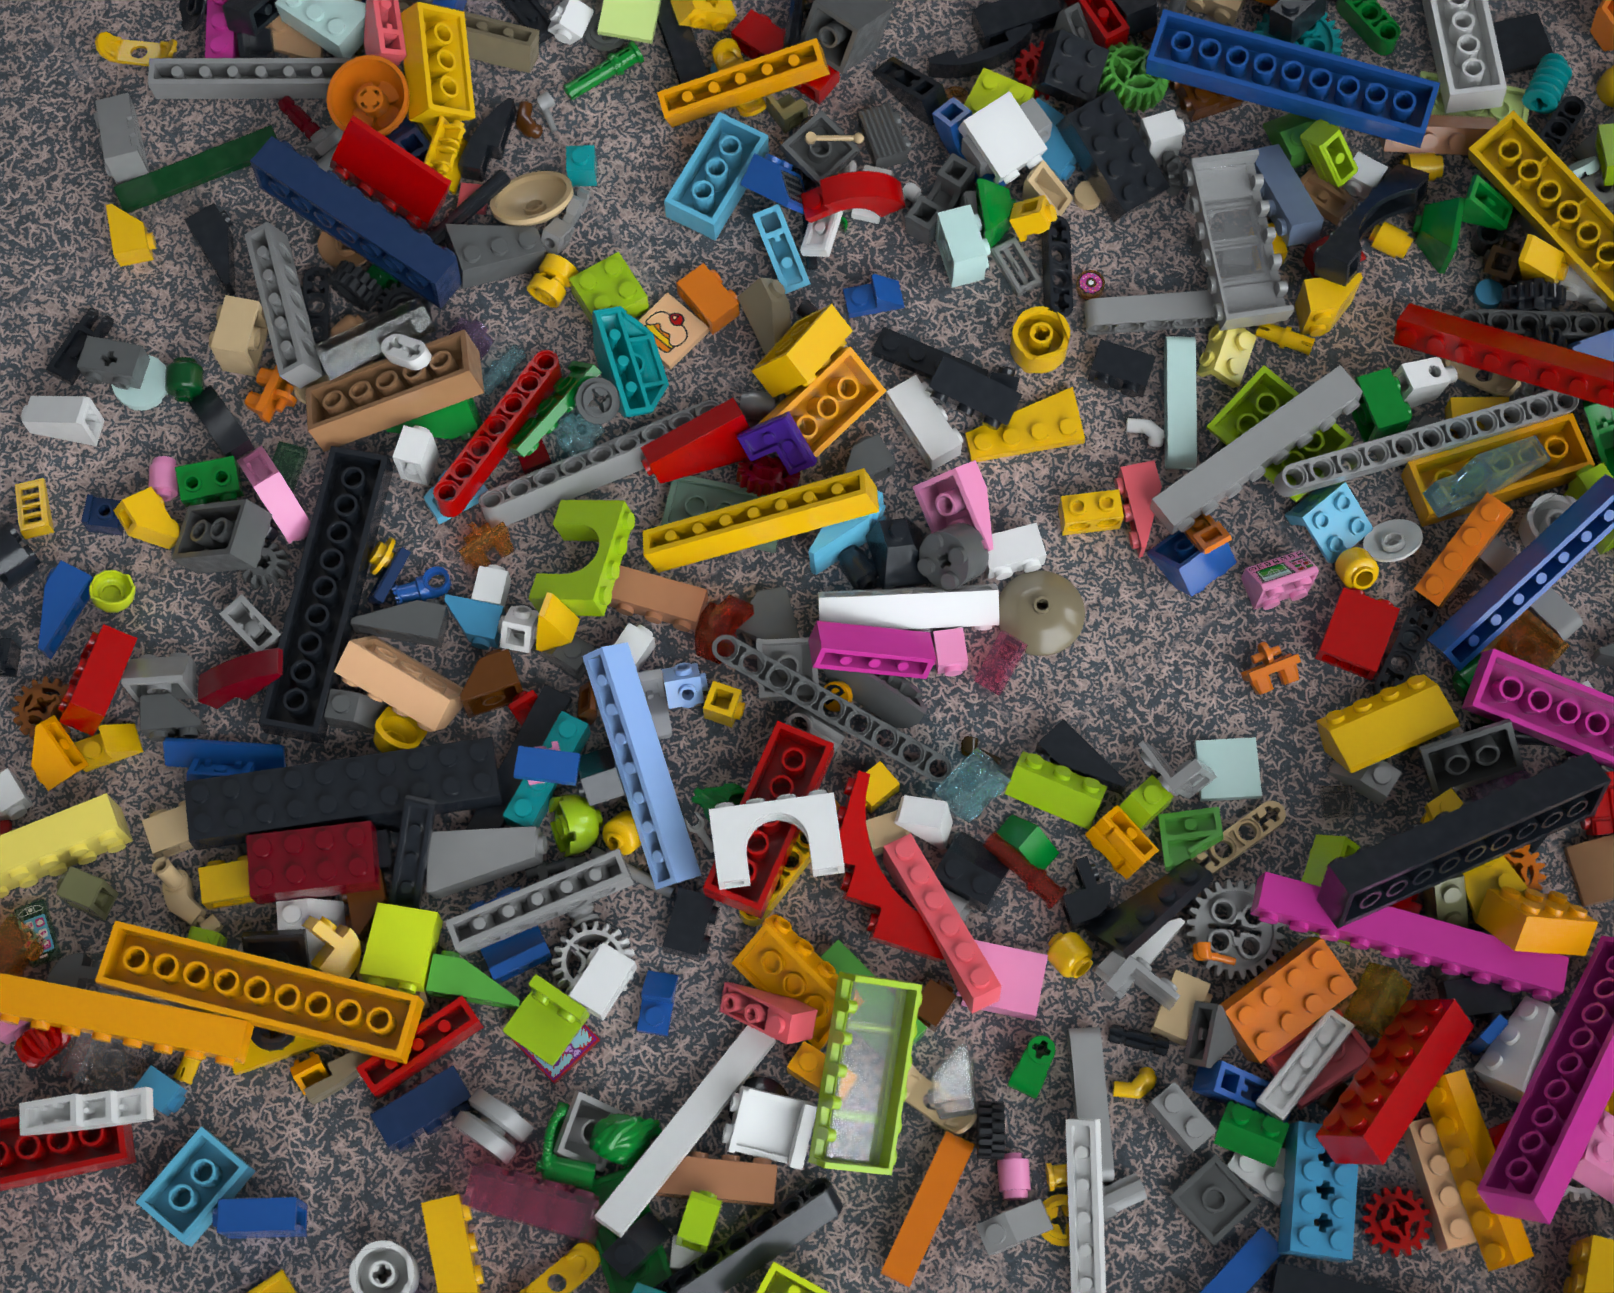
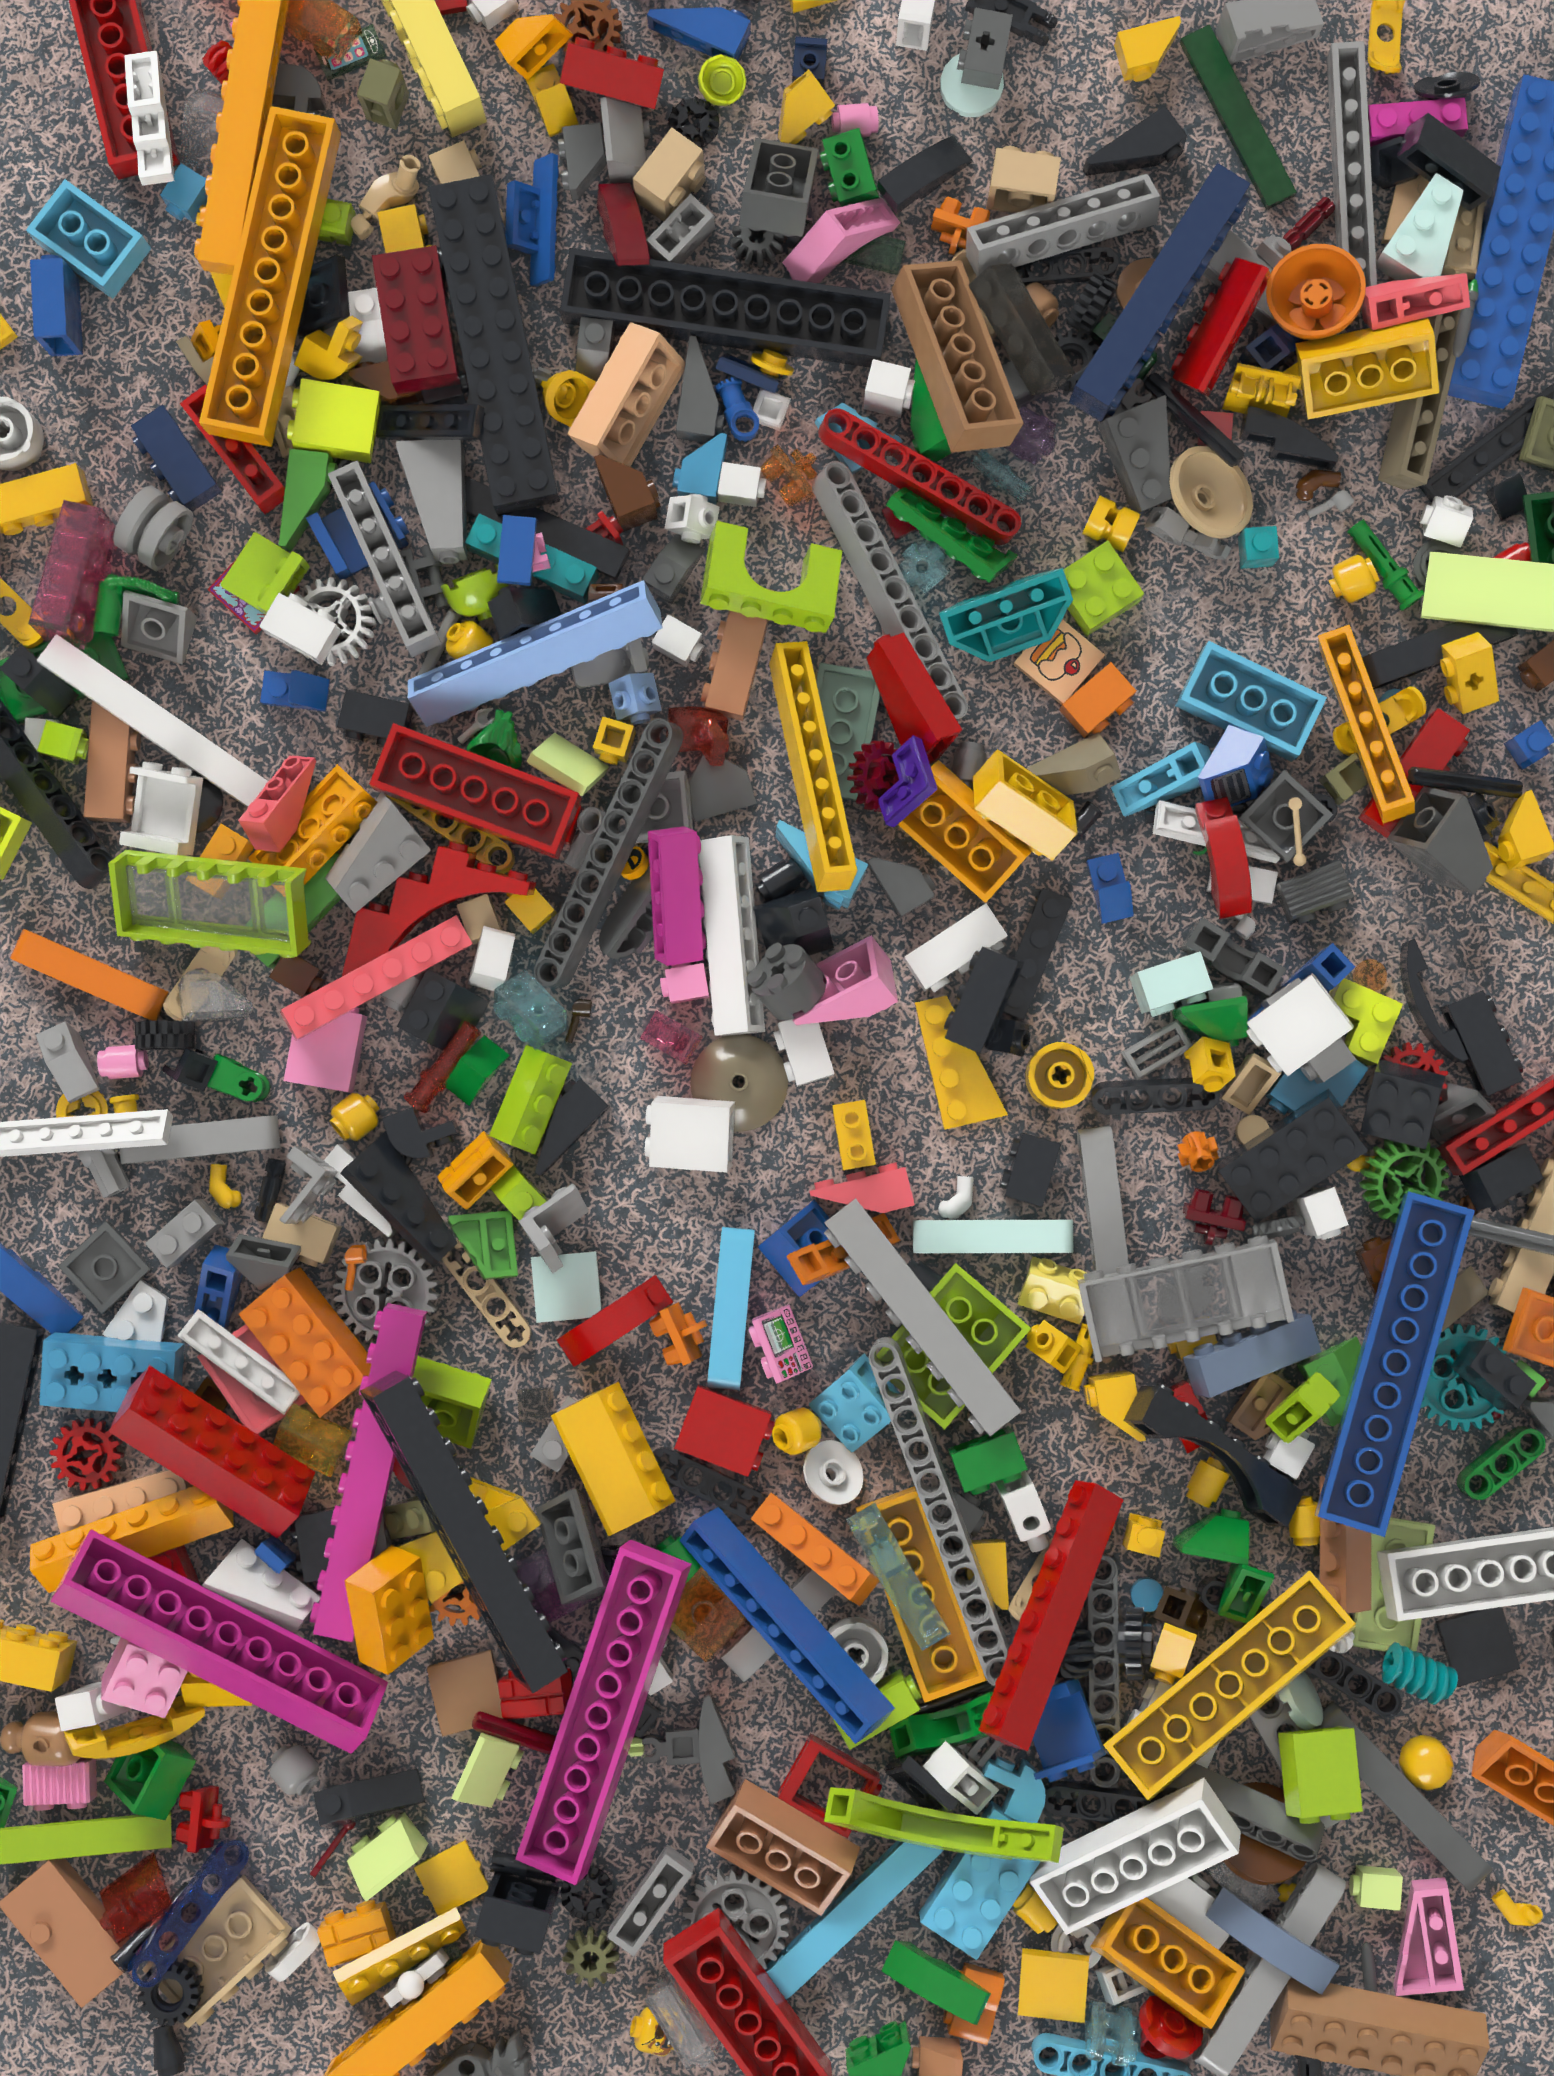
camera: 90 degrees right, 15 degrees up
dark green head [165,357,204,402] -> none
white beam [381,333,432,371] -> none
yellow slope [536,592,580,652] -> none
dark grey gear [574,377,620,425] -> none
green hair [589,1113,662,1168] -> none
white arch [709,790,844,890] -> none
black slope [872,56,948,126] -> none
tile [1076,270,1105,300] -> none
green brick [1213,1101,1289,1168] -> none
none -> black panel [162,1048,218,1091]
none -> light grey wedge [325,792,431,914]
none -> yellowish green tile [527,733,609,796]
none -> red arch [556,1275,673,1367]
none -> tan brick [633,128,706,222]
none -> white brick [644,1096,735,1173]
none -> black gear [668,96,719,148]
none -> medium azure beam [707,1227,755,1390]
none -> white tile [750,388,791,431]
none -> yellow brick [1025,1320,1083,1374]
none -> yellow brick [1122,1513,1165,1558]
none -> orange gear [1177,1131,1219,1172]
none -> dark red hips [1183,1188,1246,1245]
none -> yellow head [1329,554,1380,603]

